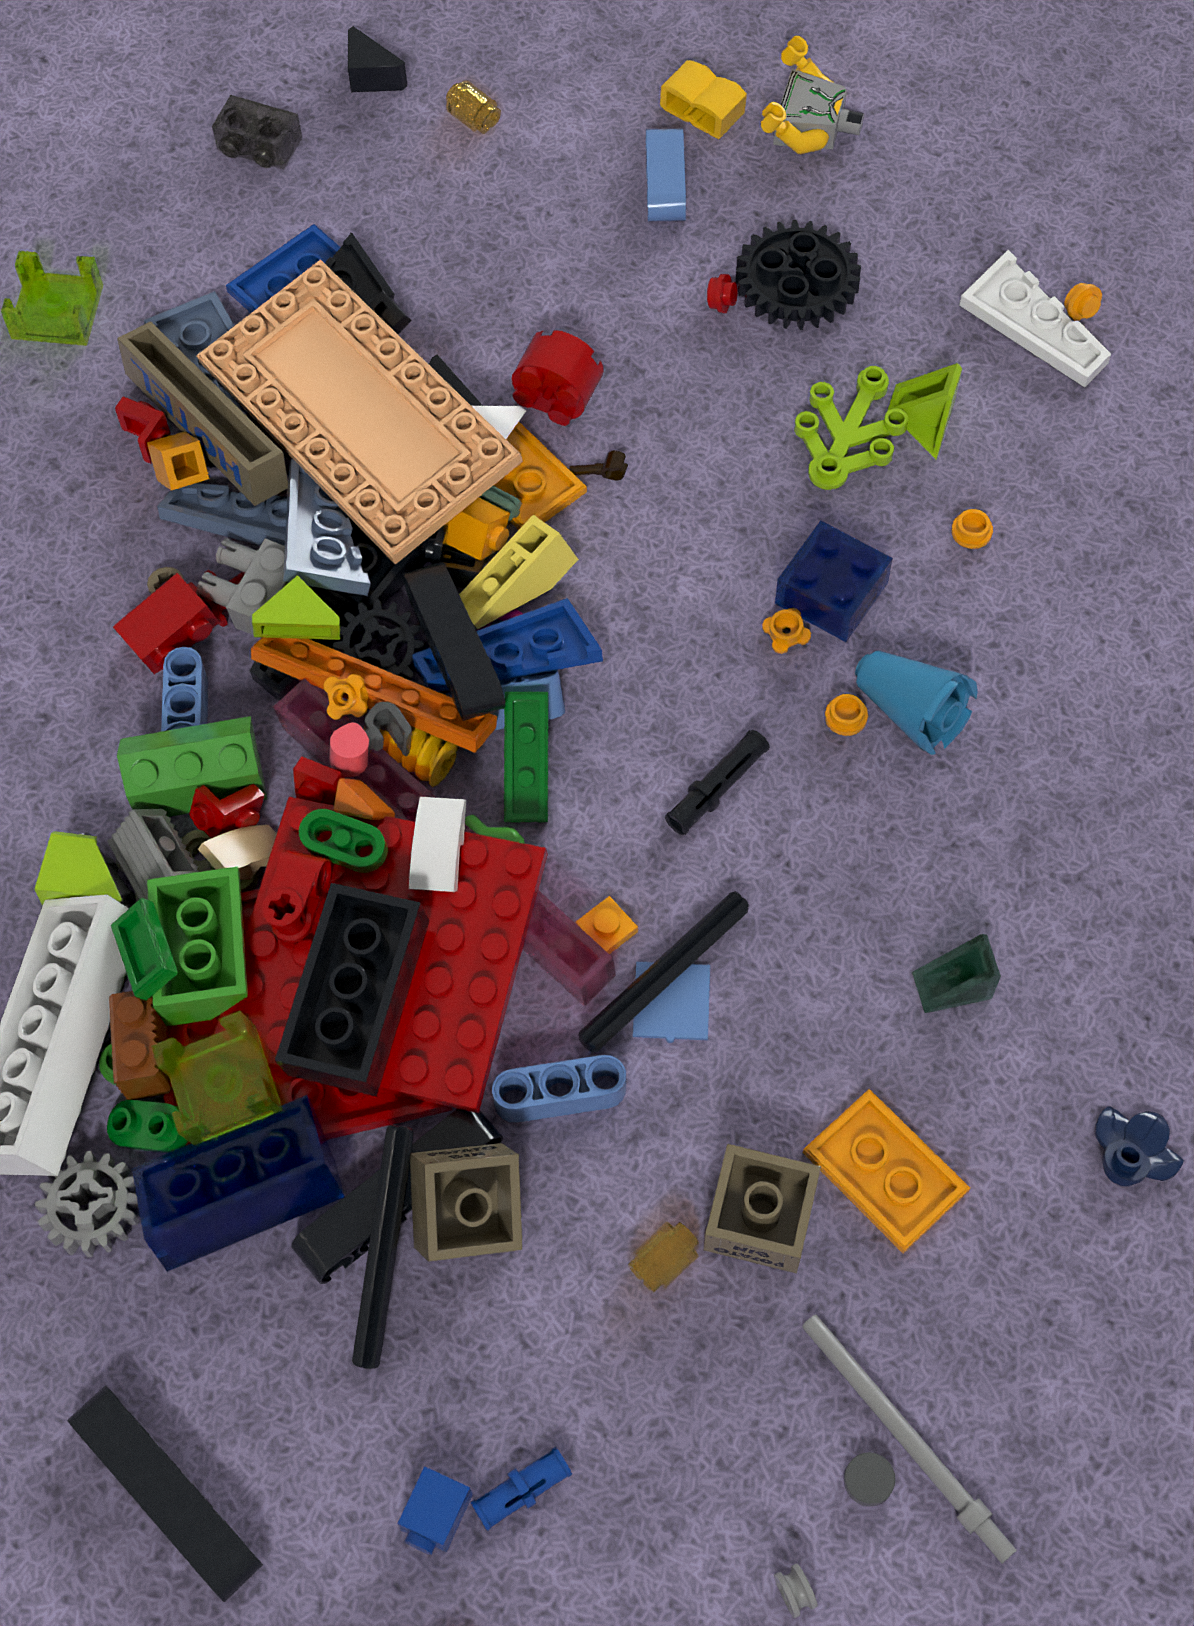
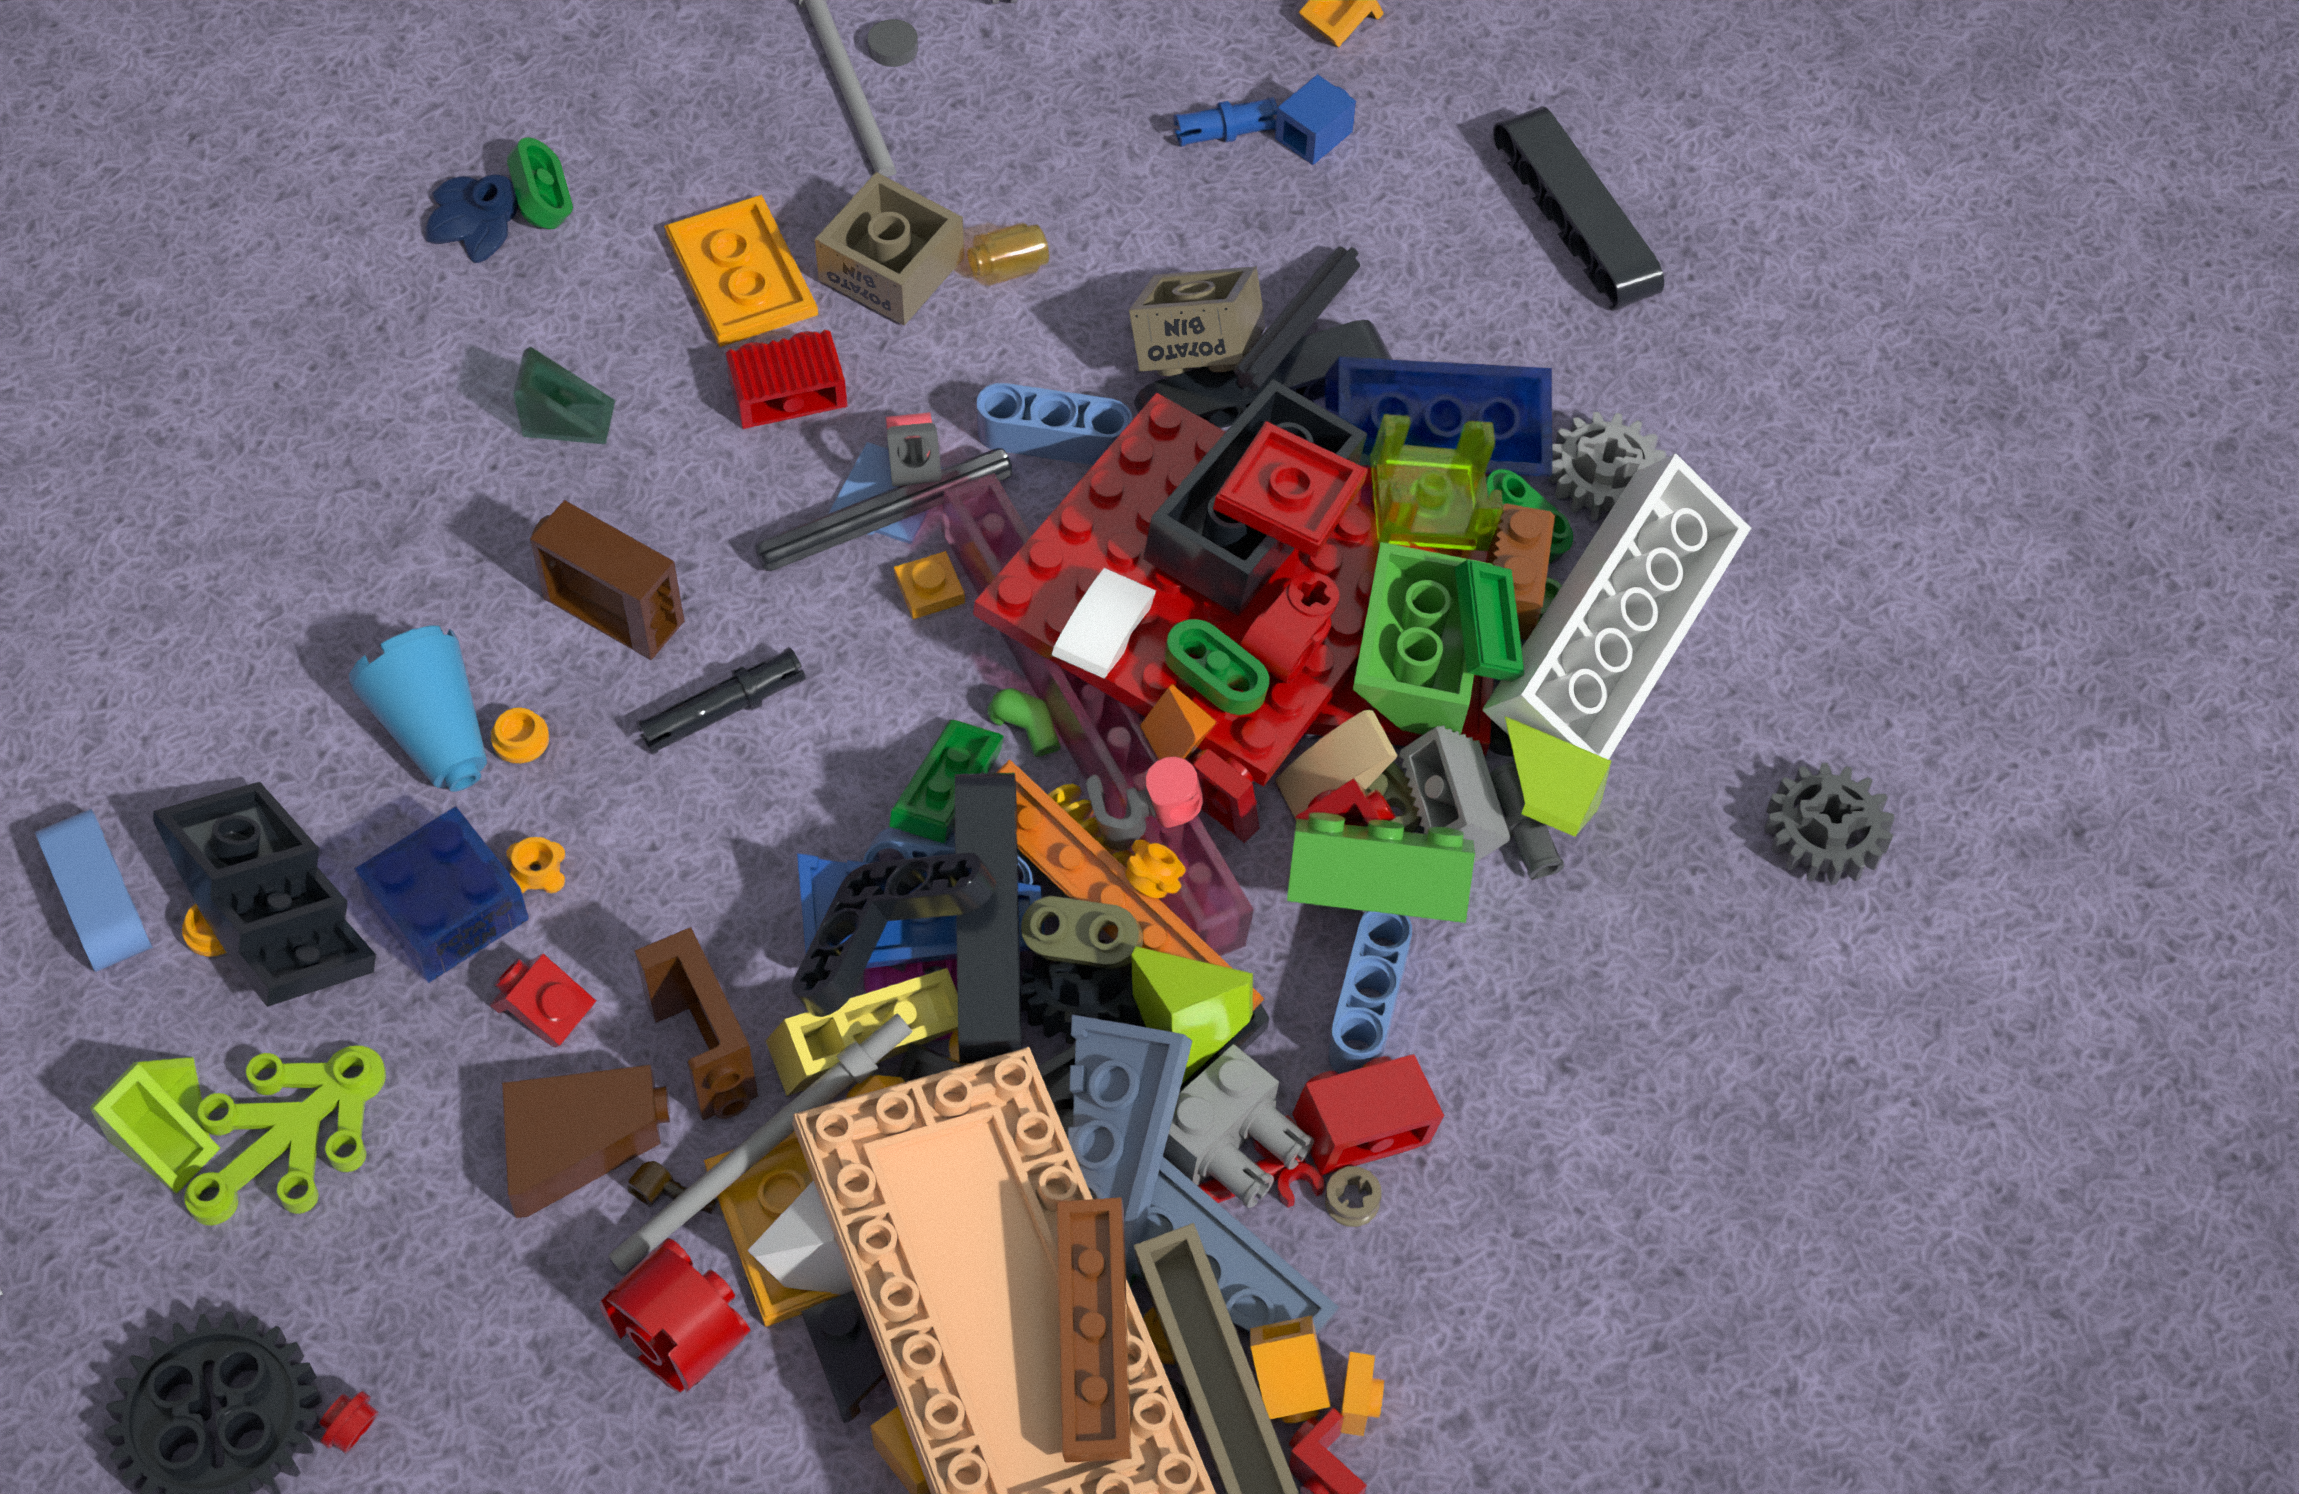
camera: 165 degrees left, 5 degrees down
none -> medium blue beam [35,809,153,972]
none -> black slope [153,782,376,1007]
none -> red bracket [490,953,597,1048]
none -> reddish brown slope [502,1065,670,1218]
none -> green plate [507,137,573,229]
none -> reddish brown window [530,500,685,660]
none -> light grey bar [608,1013,913,1274]
none -> reddish brown panel [634,927,758,1121]
none -> red brick [725,329,848,429]
none -> black beam [792,853,996,1017]
none -> dark grey leg [885,412,941,486]
none -> olive plate [1021,896,1143,969]
none -> dark orange plate [1057,1198,1132,1463]
none -> red tile [1213,421,1368,558]
none -> light orange plate [1341,1352,1384,1436]

